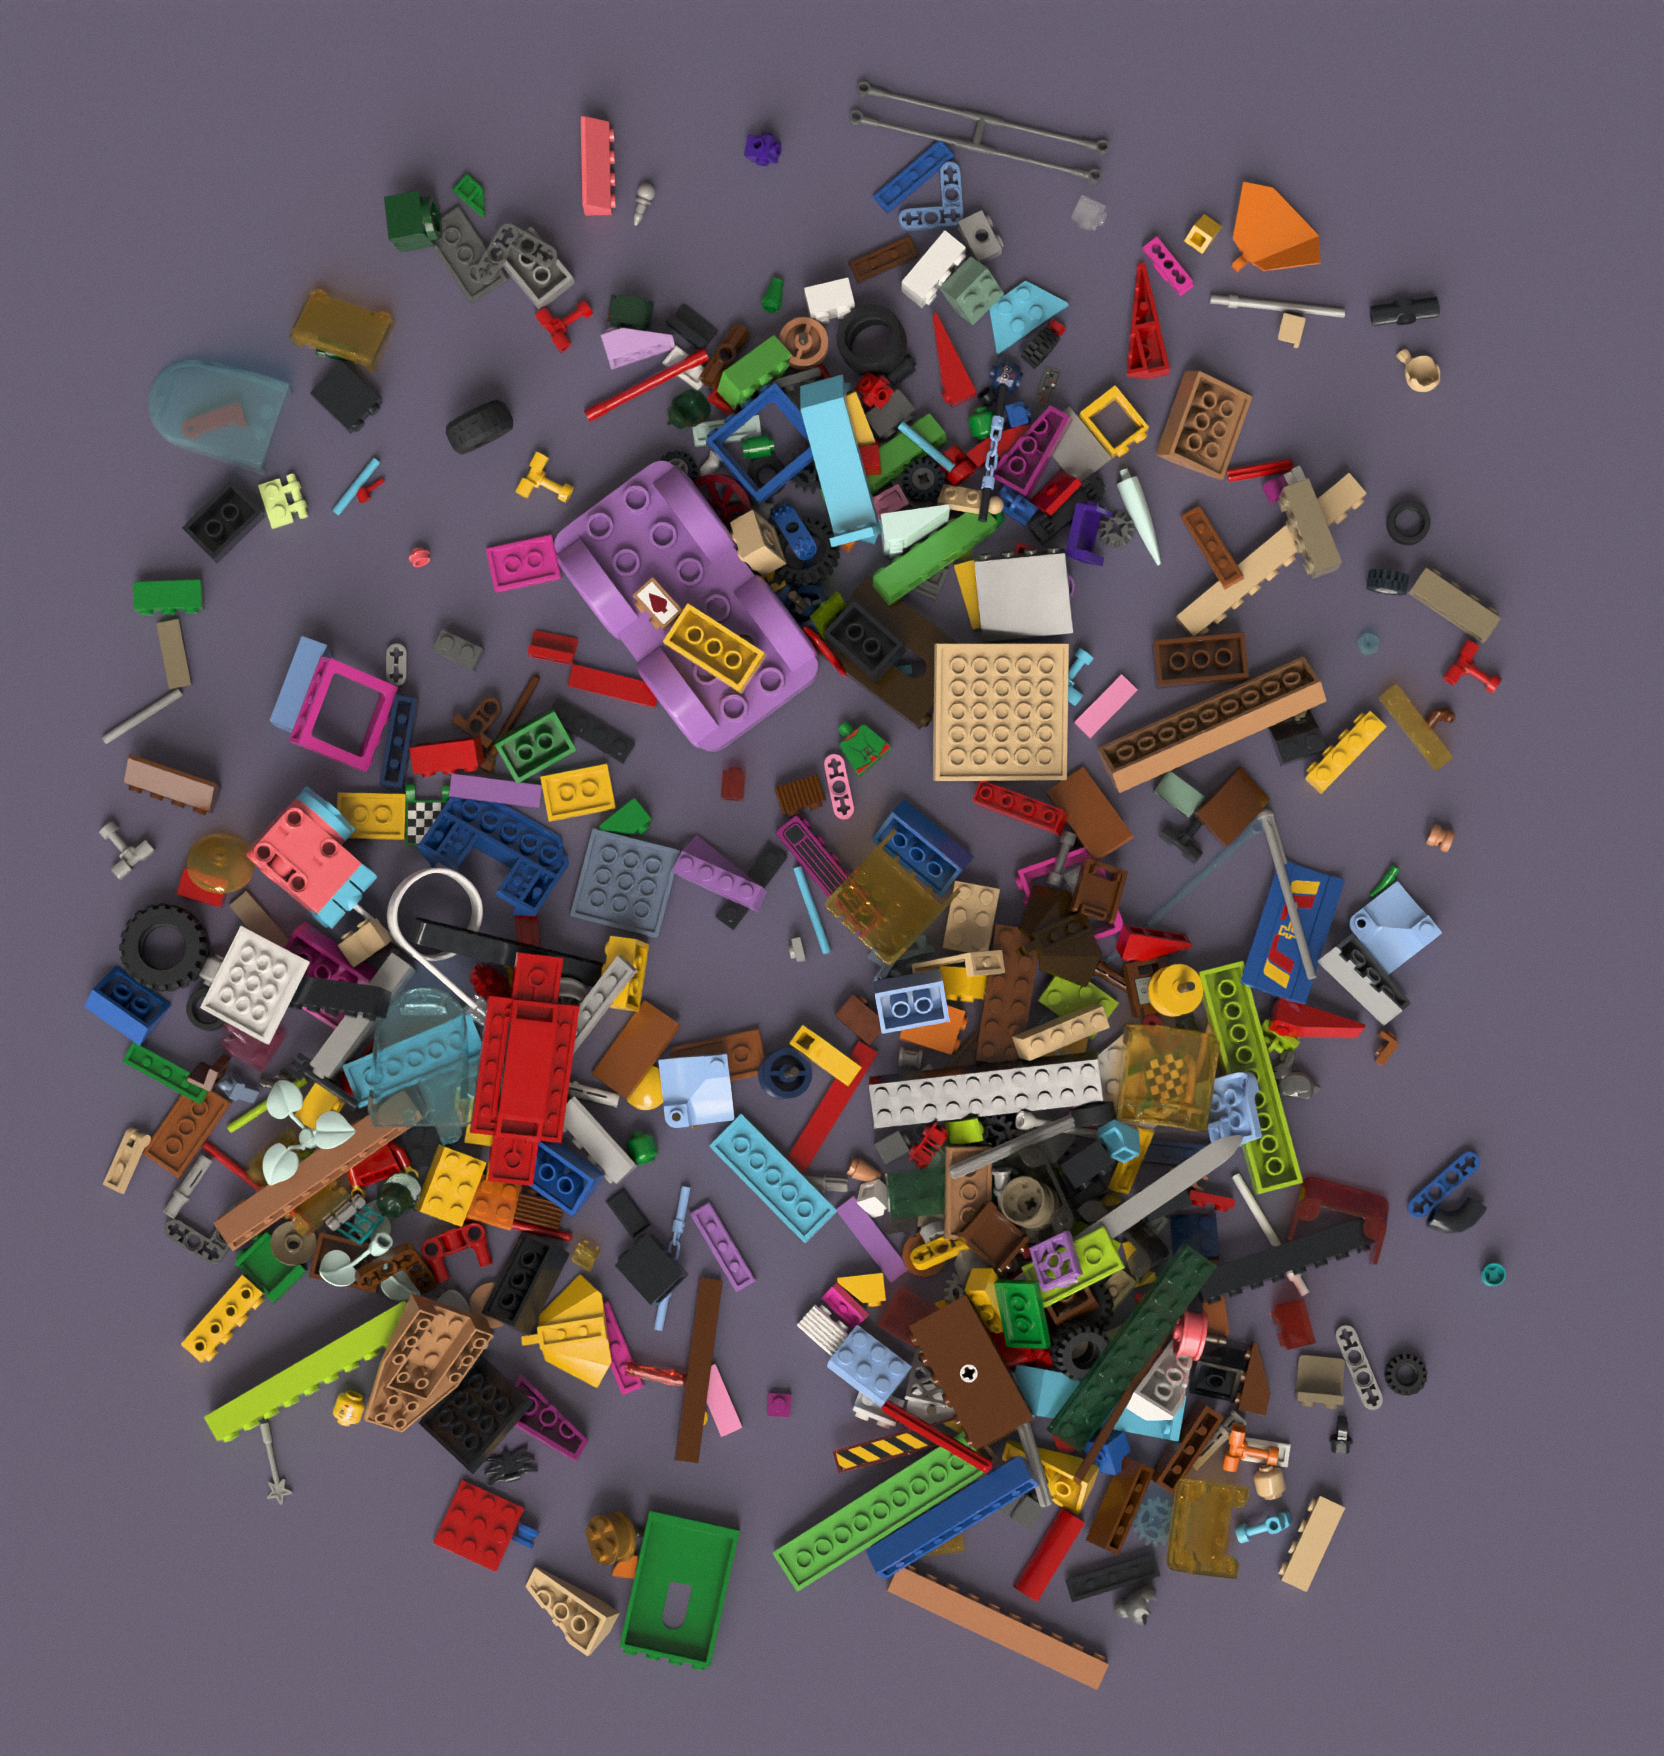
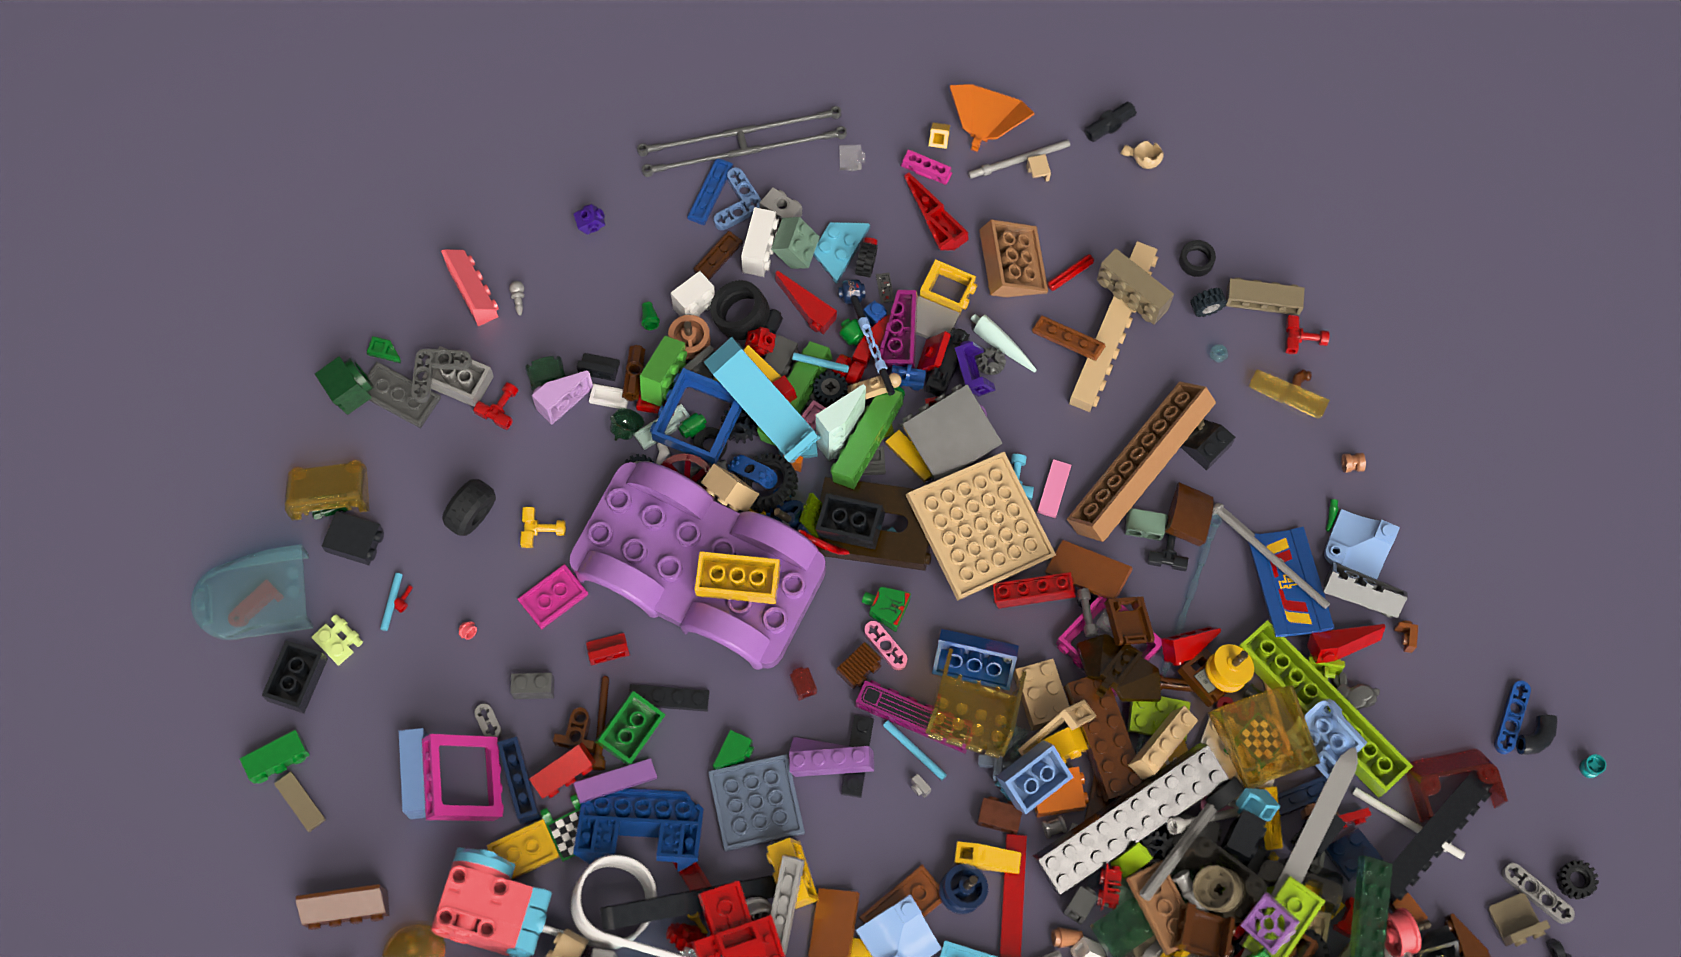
camera: 30 degrees left, 15 degrees down
light grey bar [102,688,183,744] -> none
yellow plate [540,764,616,822] -> none
red tile [567,664,657,708] -> none
red piece [584,348,710,422] -> none
brick [632,577,683,631] -> none
black hinge [977,386,997,406] -> none
reddish brown brick [1152,632,1249,689] -> none
magenta leg [1262,466,1306,504] -> none
clear red slope [1270,1298,1316,1350] -> none
yellow brick [1305,711,1387,794] -> none

